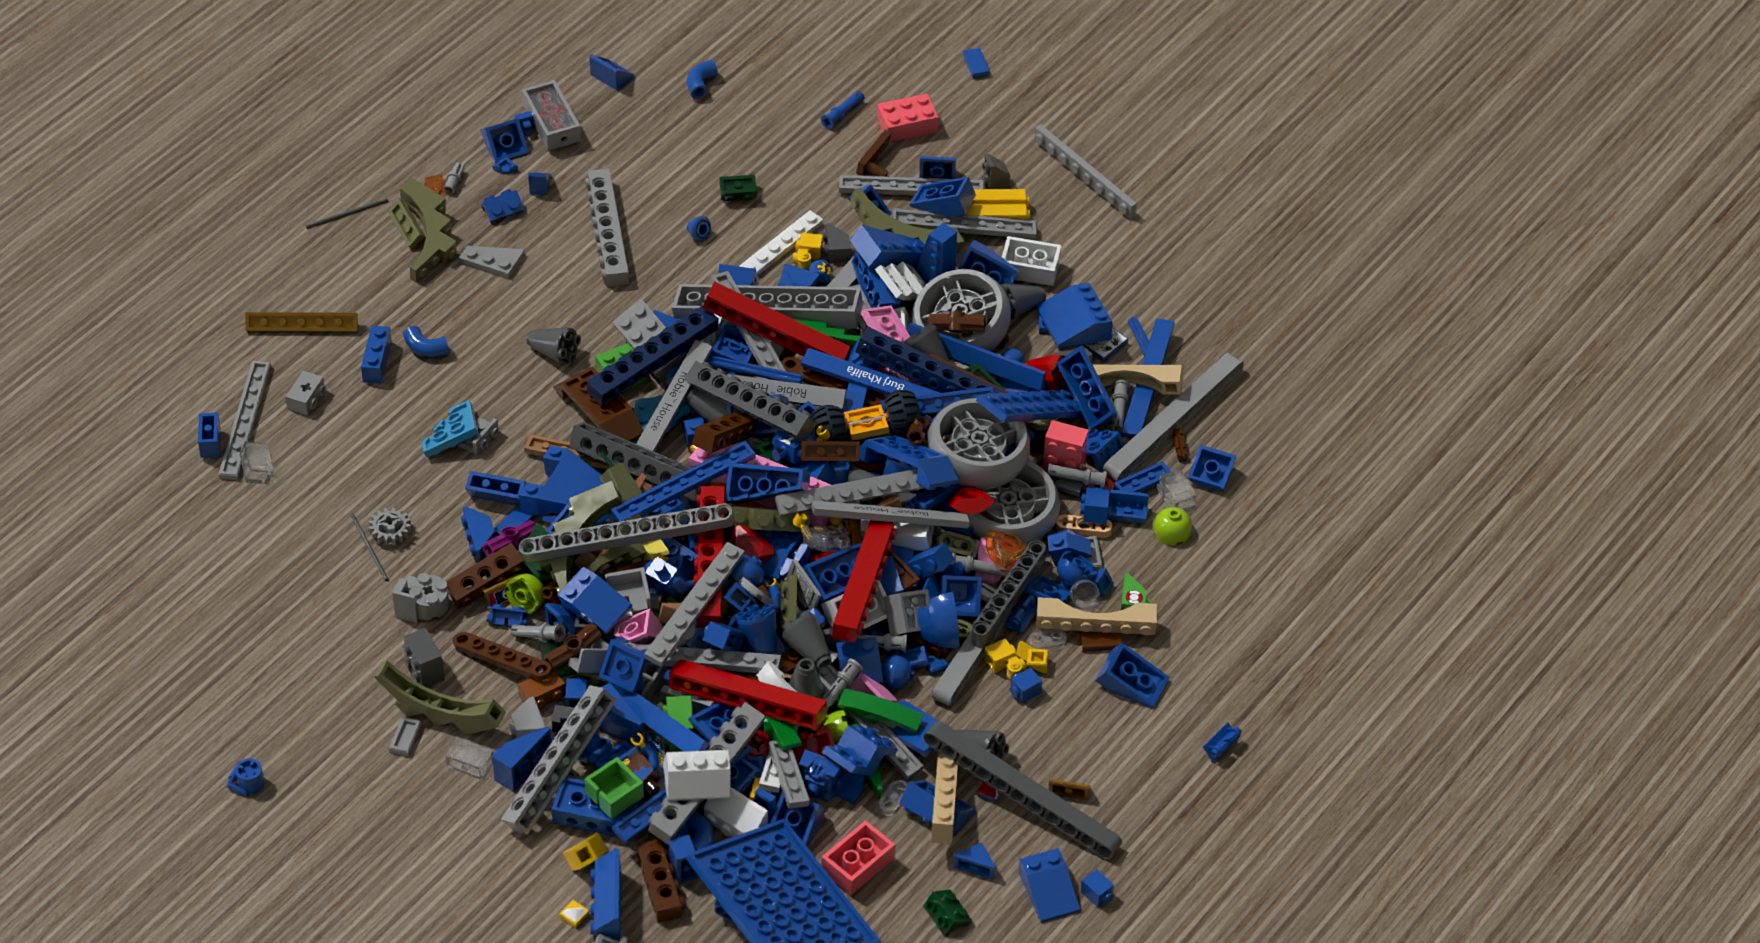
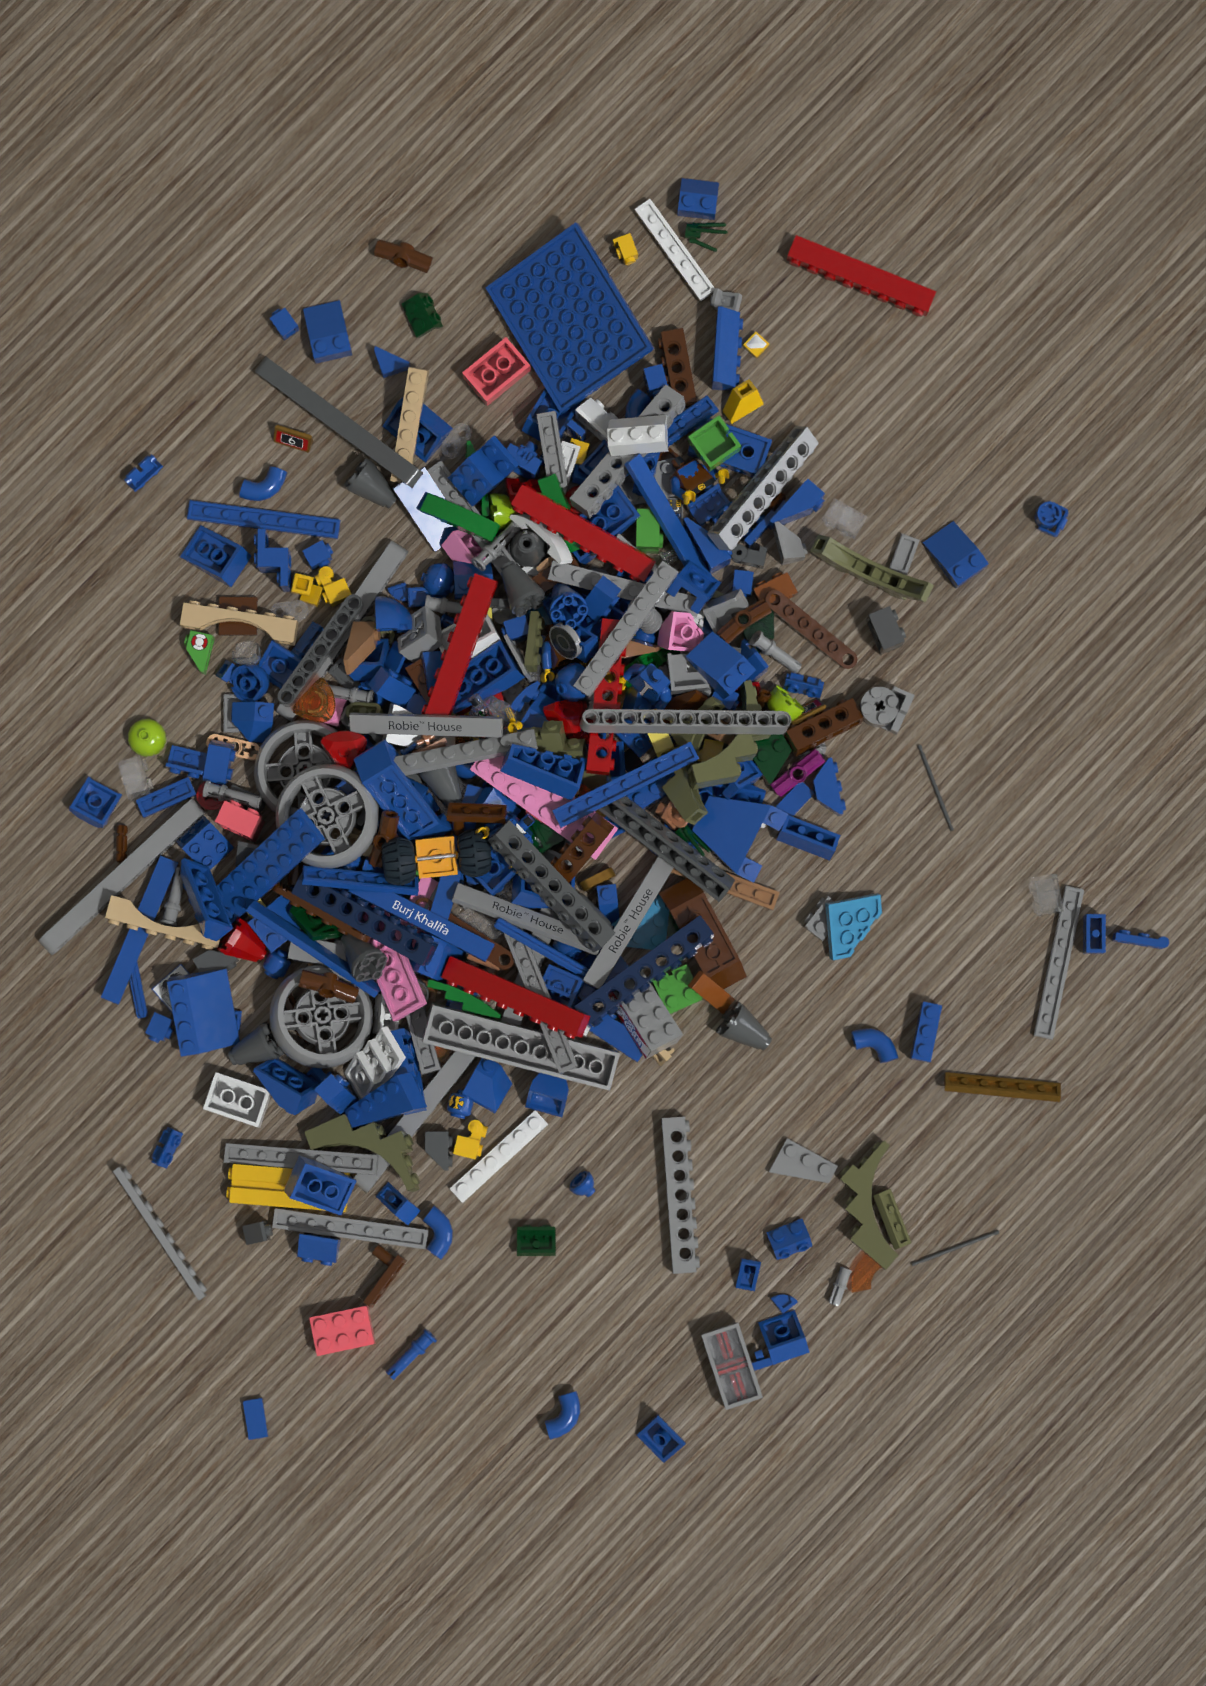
camera: 175 degrees left, 35 degrees up
light grey brick [285,371,326,416] -> none
light grey gear [369,507,411,546] -> none
none -> blue brick [145,1012,174,1043]
none -> blue hinge [151,1127,183,1169]
none -> blue tile [187,500,341,539]
none -> blue cylinder [239,467,287,501]
none -> blue bracket [254,529,291,592]
none -> medium nougat slope [343,622,381,675]
none -> blue cylinder [423,1206,453,1260]
none -> dark orange tile [688,971,735,1014]
none -> blue slope [923,521,989,589]
none -> blue plate [1112,930,1169,949]

